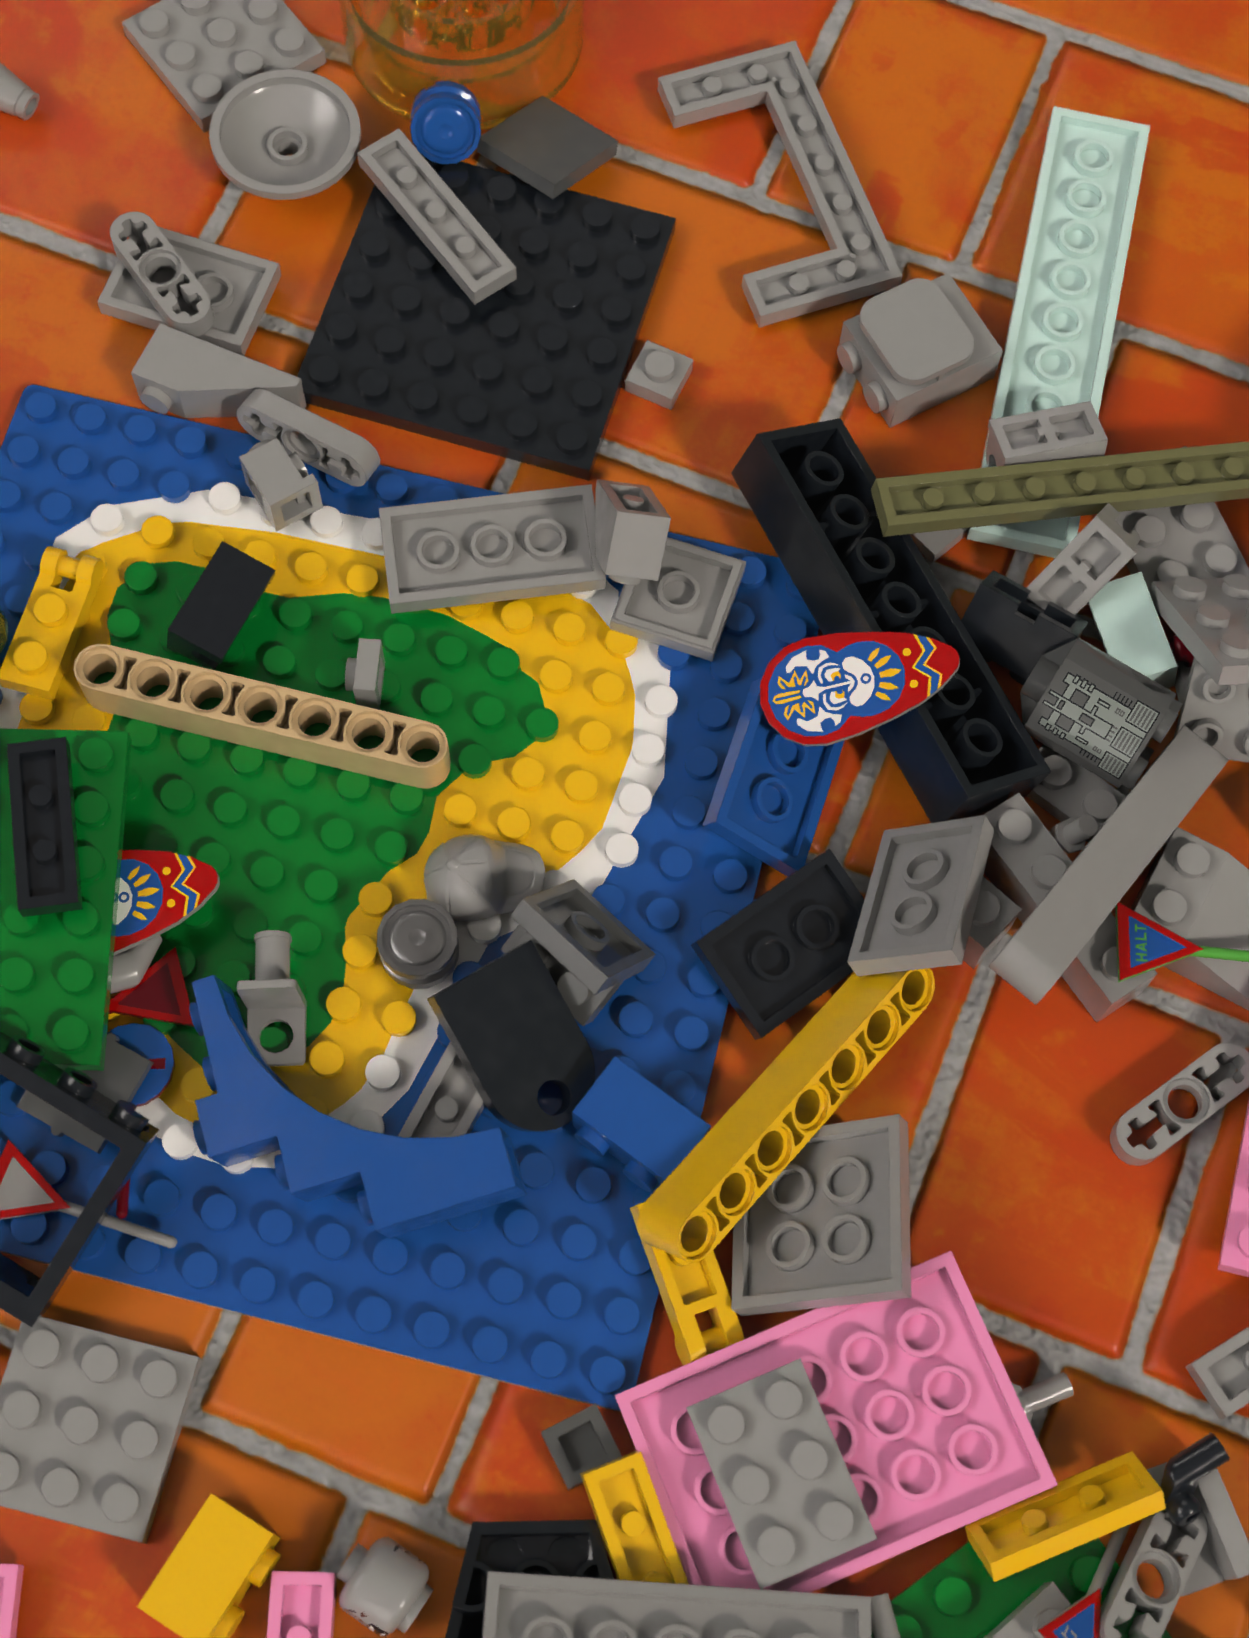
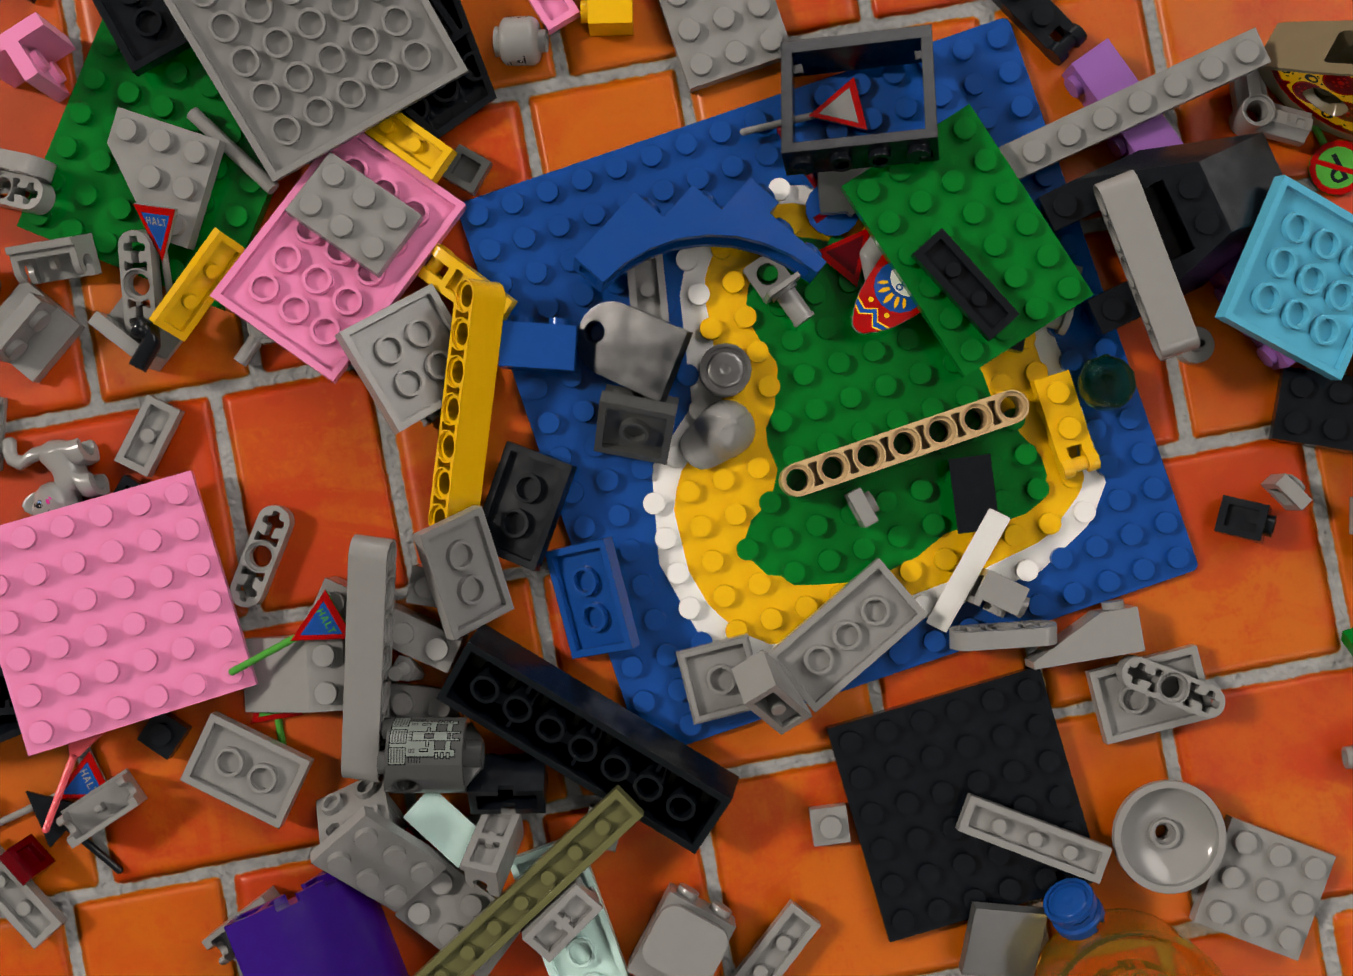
camera: 150 degrees right, 20 degrees up
shield [760,631,960,747] -> none
none -> white sticker [926,508,1010,632]

